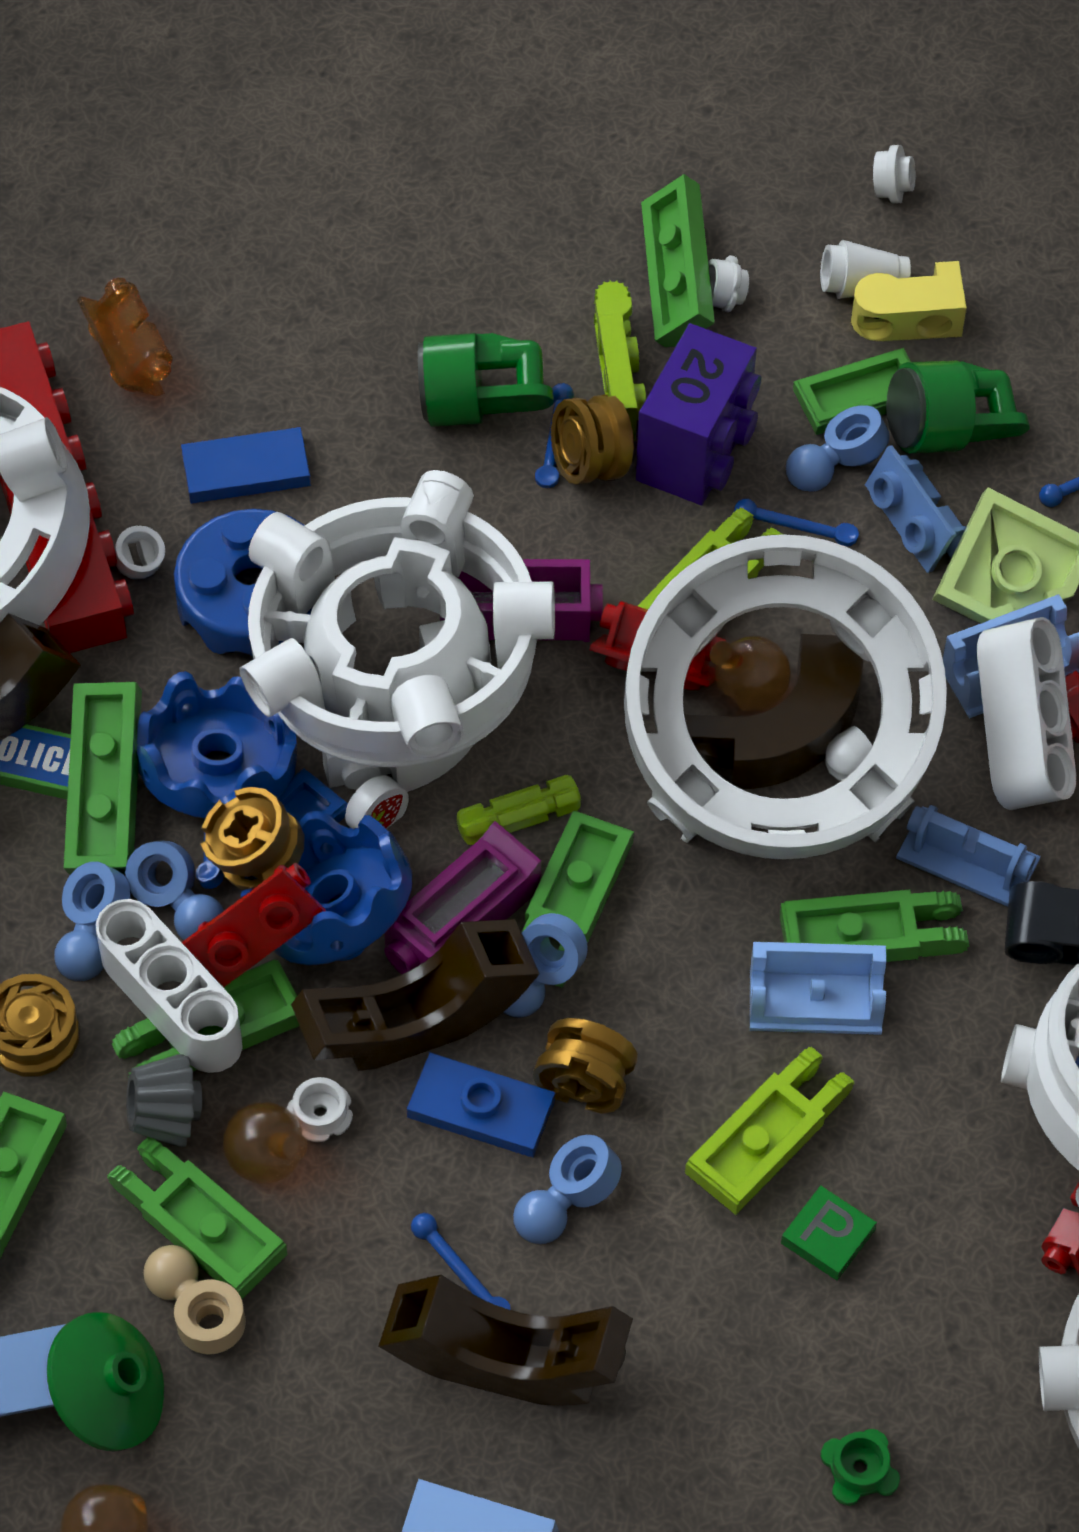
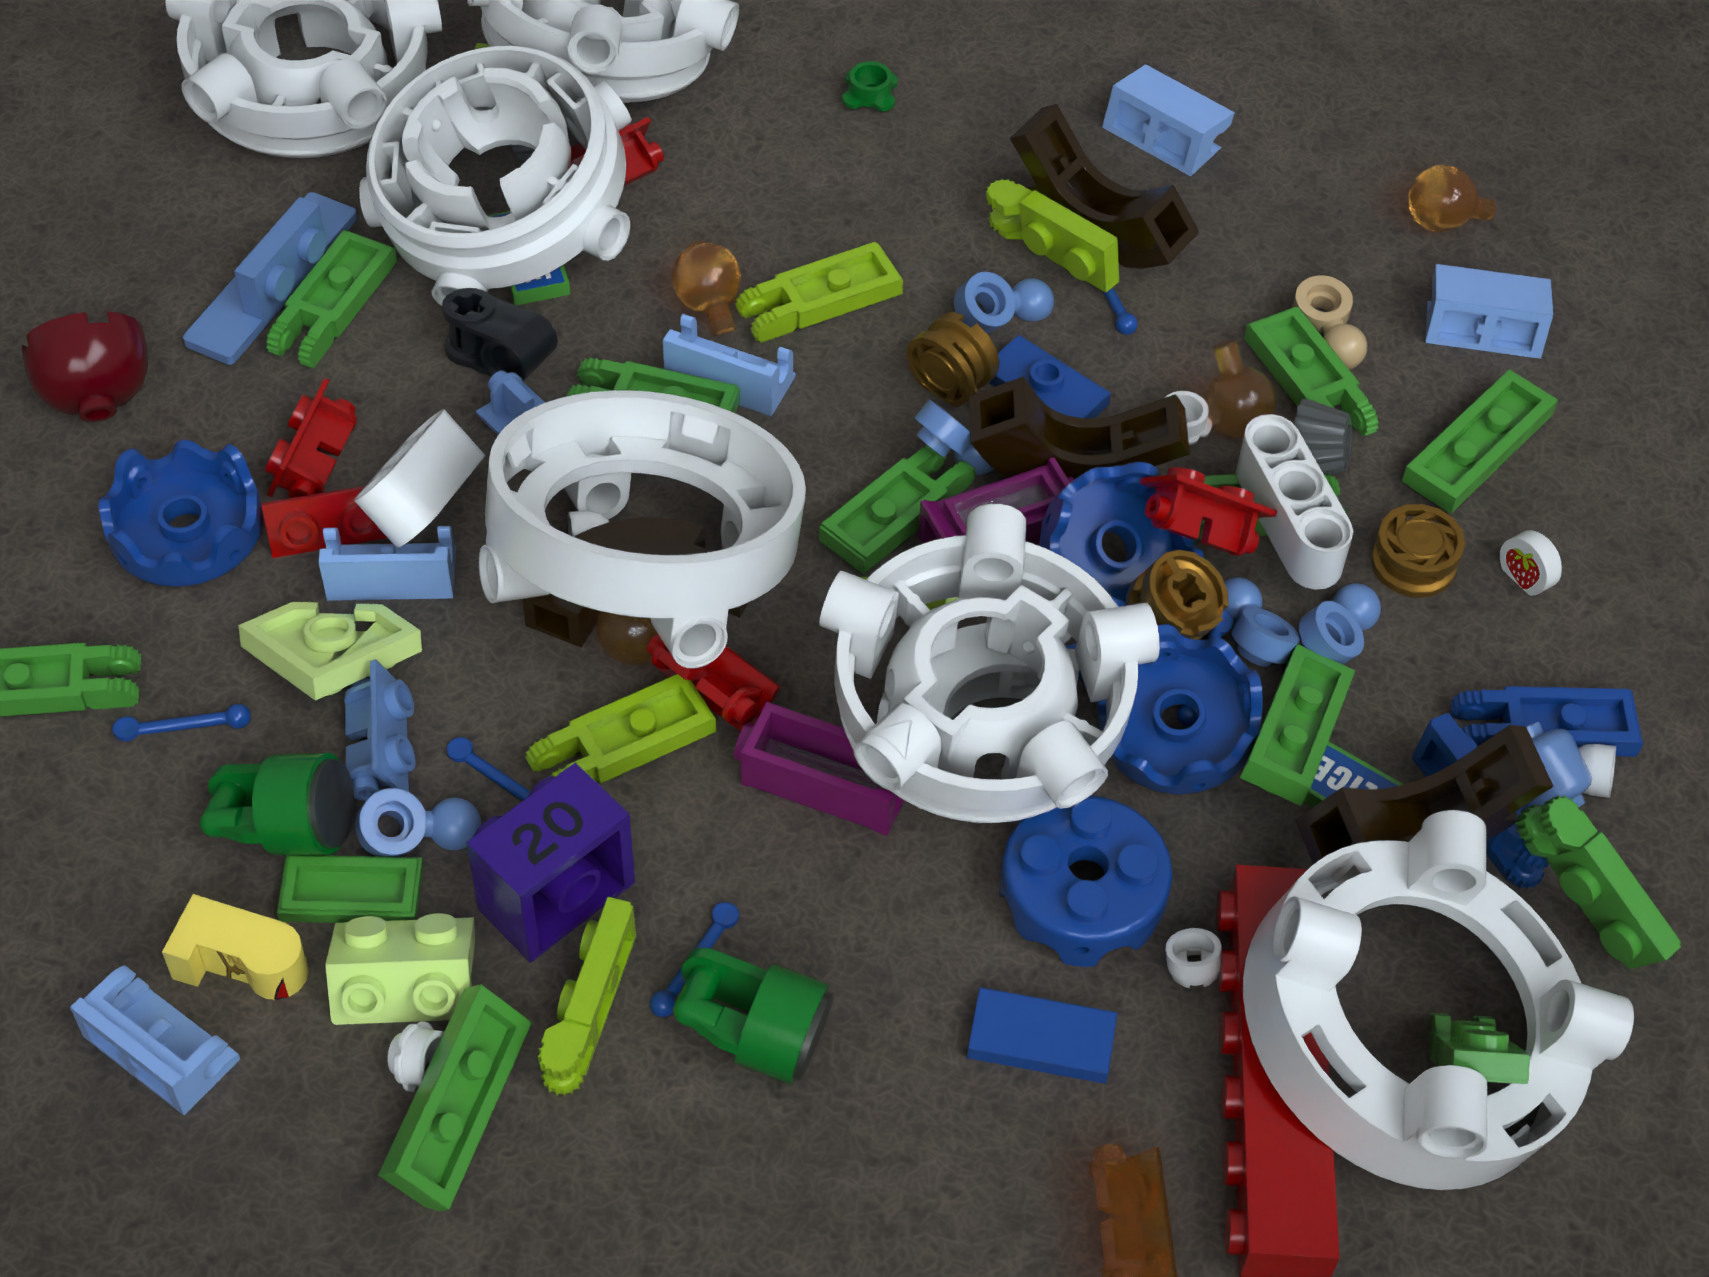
camera: 160 degrees left, 5 degrees down
green dish [47,1312,164,1452] -> none
pearl gold wheel [551,394,634,484] -> none
green tile [781,1185,877,1281] -> none
white cone [820,240,911,299] -> none
white plate [873,145,916,203] -> none
none -> light blue hinge [70,965,240,1115]
none -> yellowish green bracket [325,913,475,1025]
none -> clear orange piece [671,241,740,336]
none -> lime hinge [986,178,1119,293]

